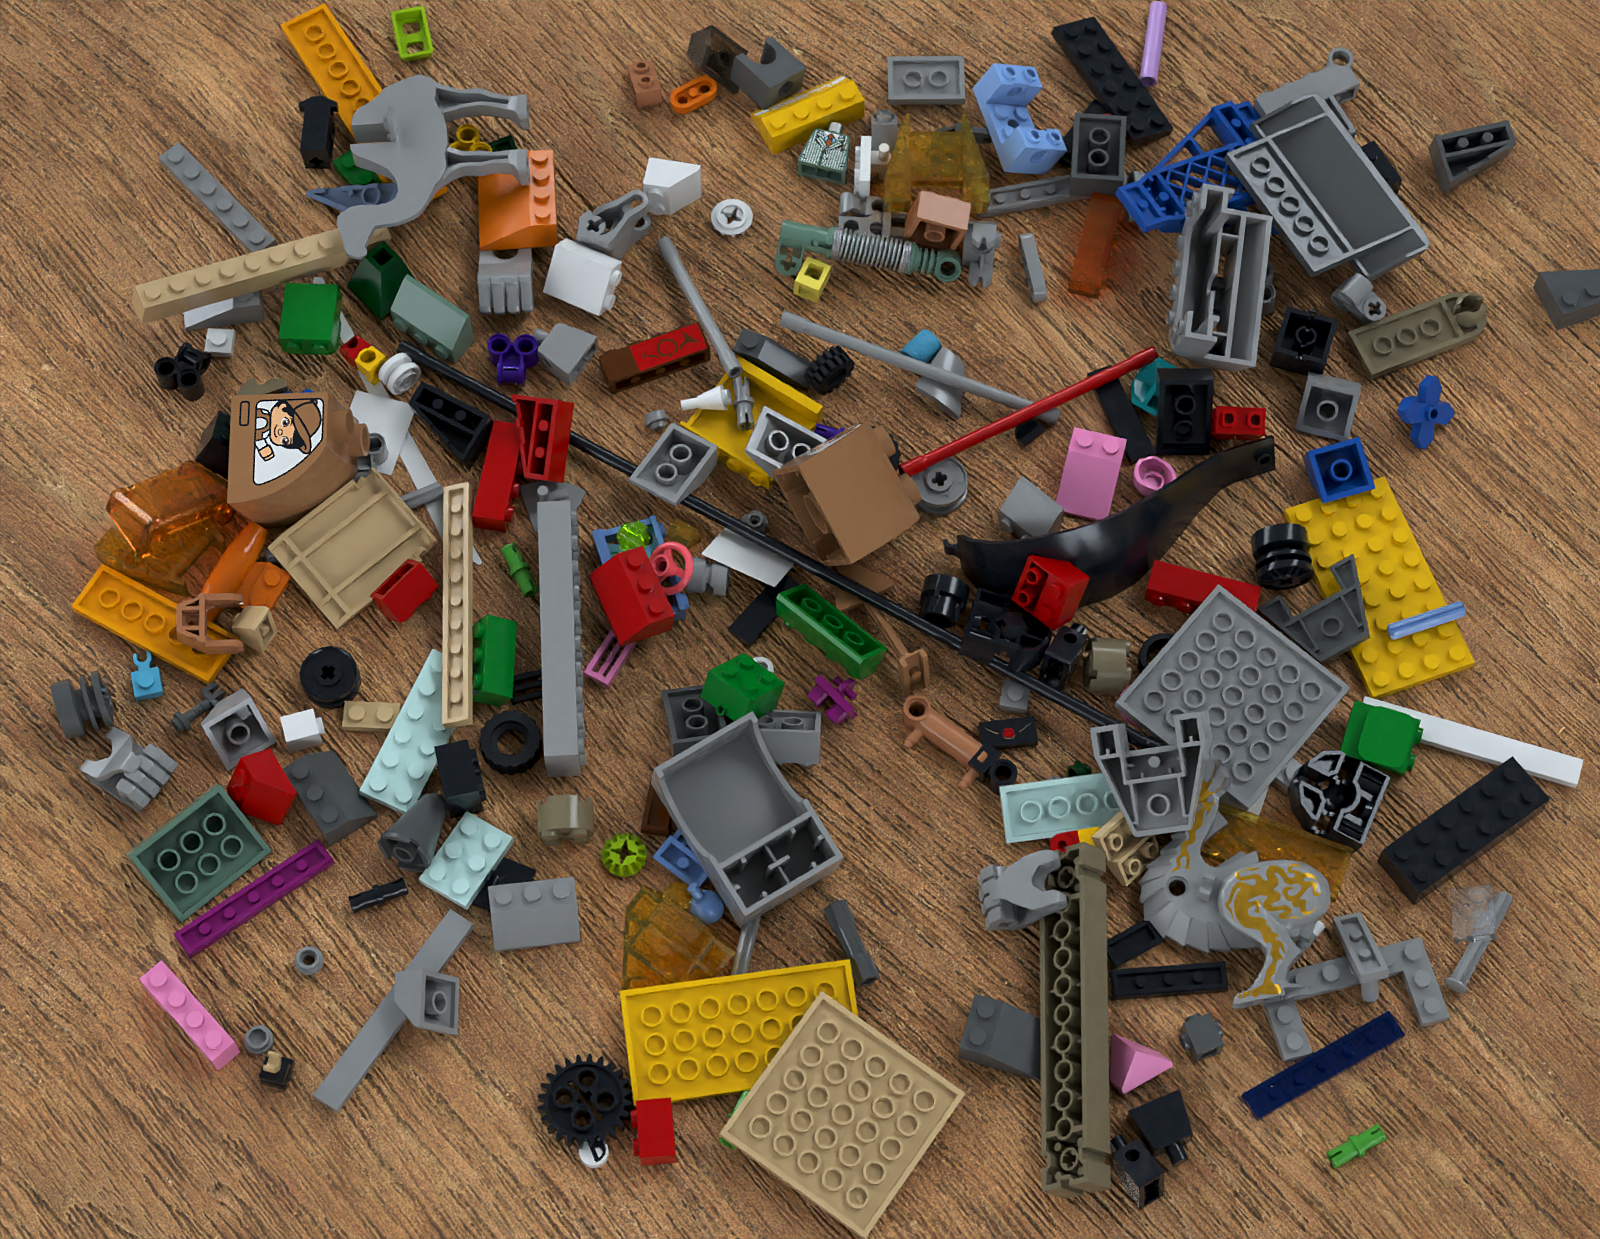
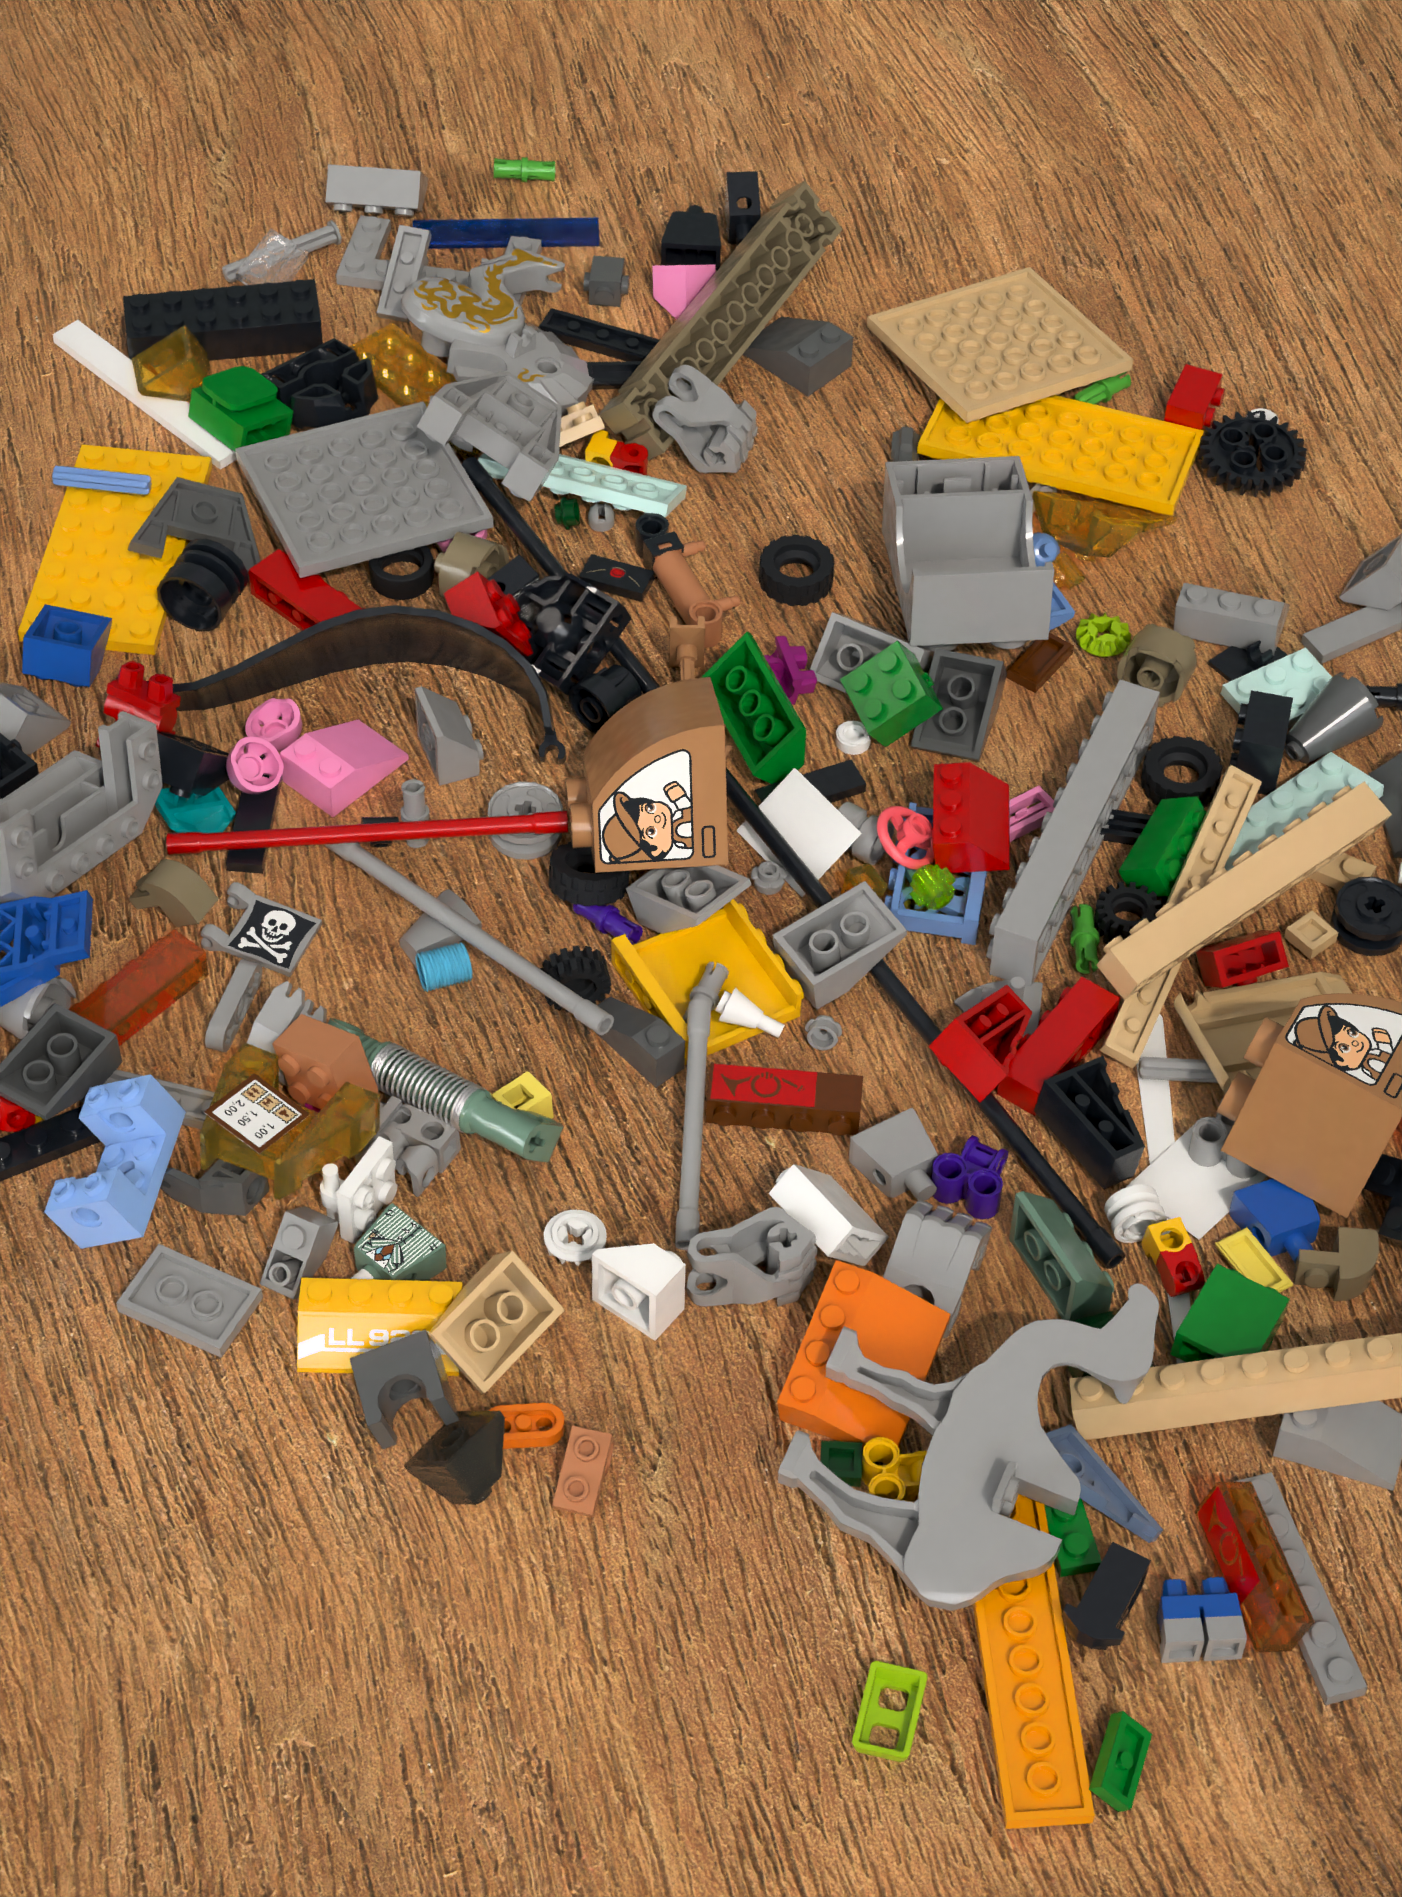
camera: 155 degrees left, 15 degrees down
none -> dark tan brick [129,859,219,927]
none -> clear yellow slope [132,325,212,402]
none -> flag [201,882,322,977]
none -> sticker [204,1073,310,1154]
none -> bright pink helmet [226,736,283,794]
none -> light grey slope [326,164,428,217]
none -> light grey pin [400,779,430,848]
none -> tan slope [428,1250,565,1394]
none -> black tyre [759,535,834,606]
none -> green plate [1089,1711,1152,1812]
none -> black tyre [1094,882,1162,944]
none -> tan brick [1096,781,1392,1000]
none -> hips [1156,1577,1247,1663]
none -> clear orange brick [1195,1482,1314,1653]
none -> light yellow tile [1215,1227,1293,1293]
none -> tan plate [1284,911,1338,960]

